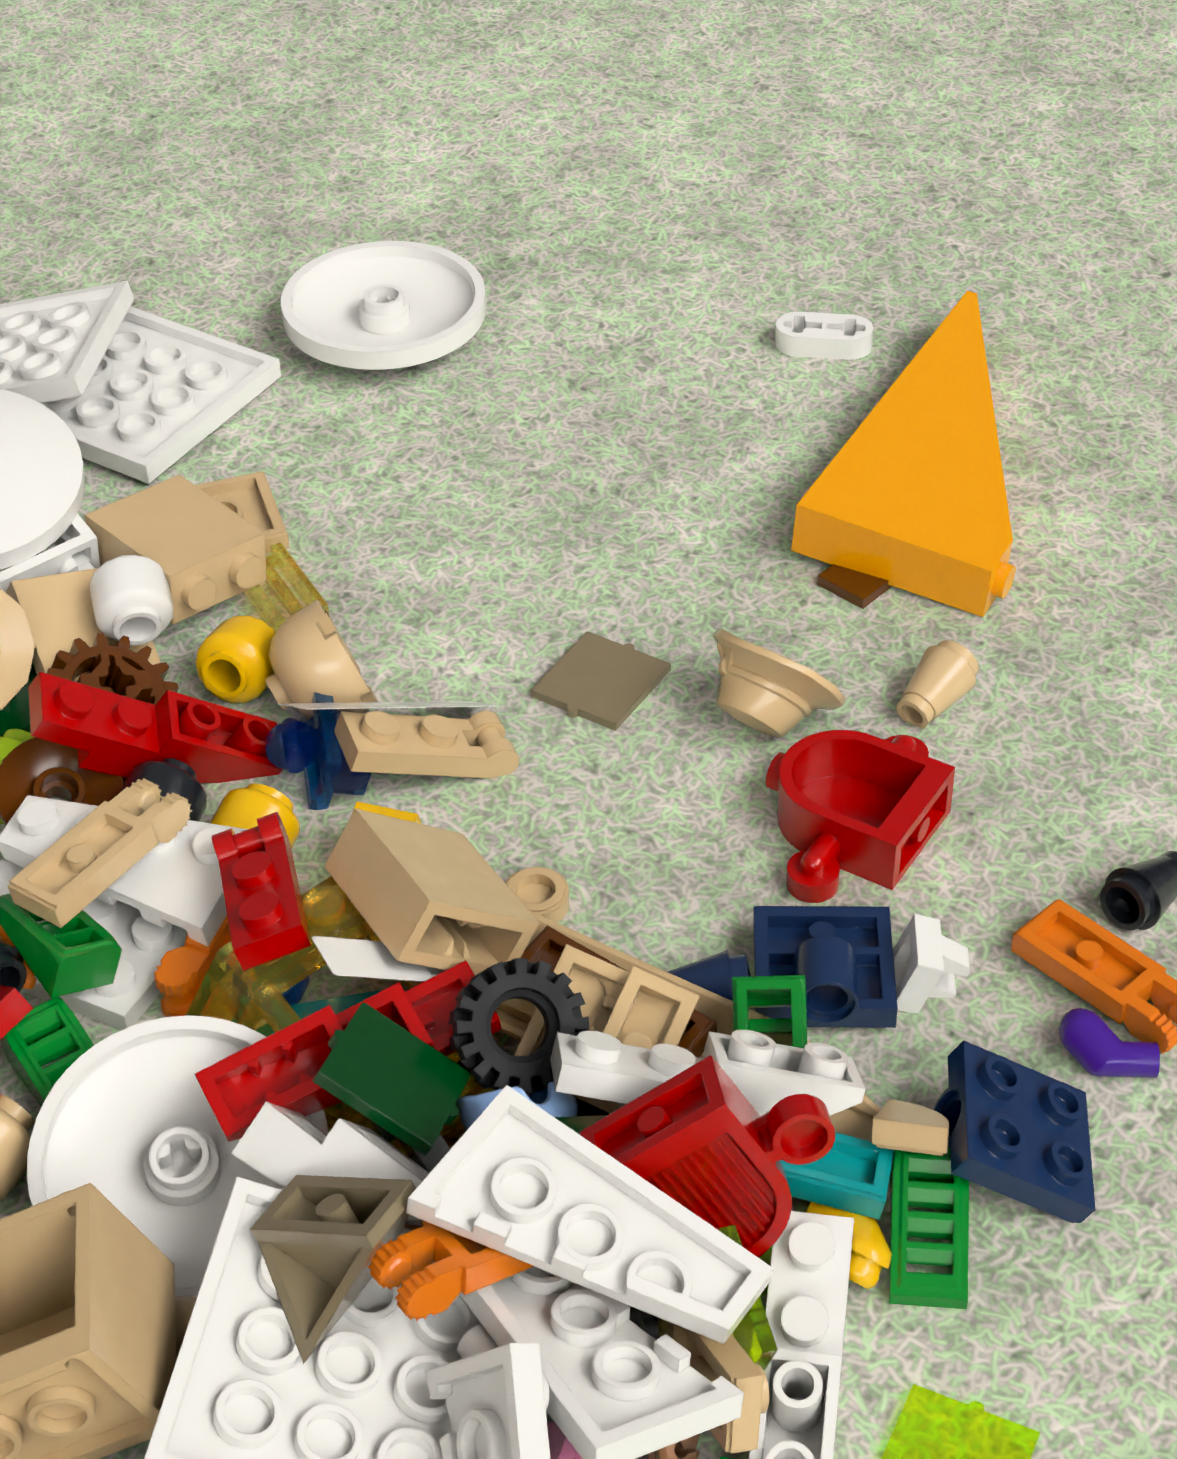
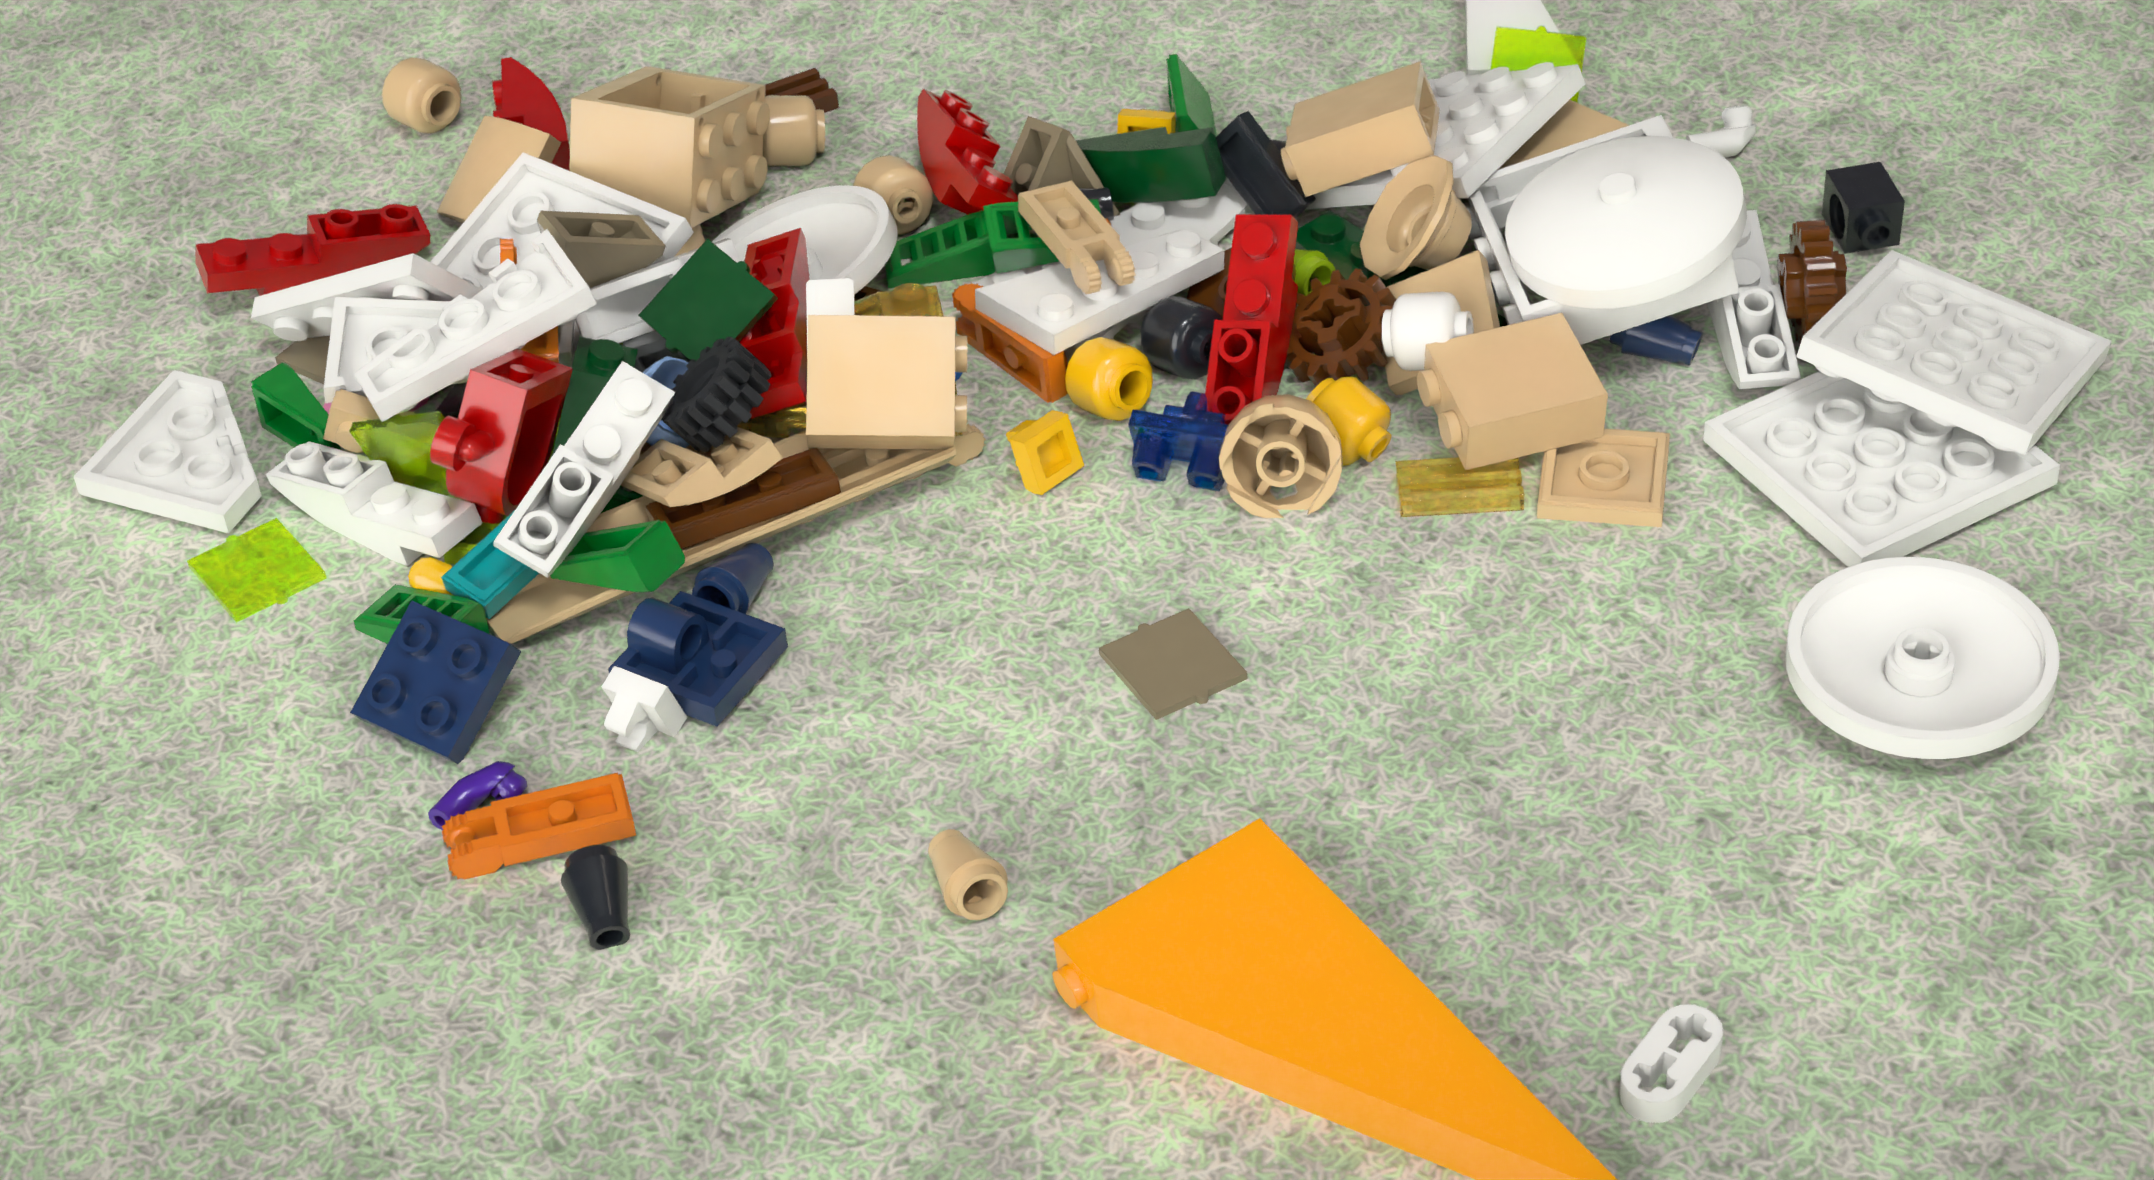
camera: 120 degrees right, 0 degrees up
red plate [211,812,311,971] -> none
white sticker [277,701,498,710] -> none
tan plate [334,710,519,778] -> none
tan tile [505,867,569,923] -> none
tan hat [712,629,846,738] -> none
red piece [765,730,955,903] -> none
tan tile [872,1099,949,1156] -> none

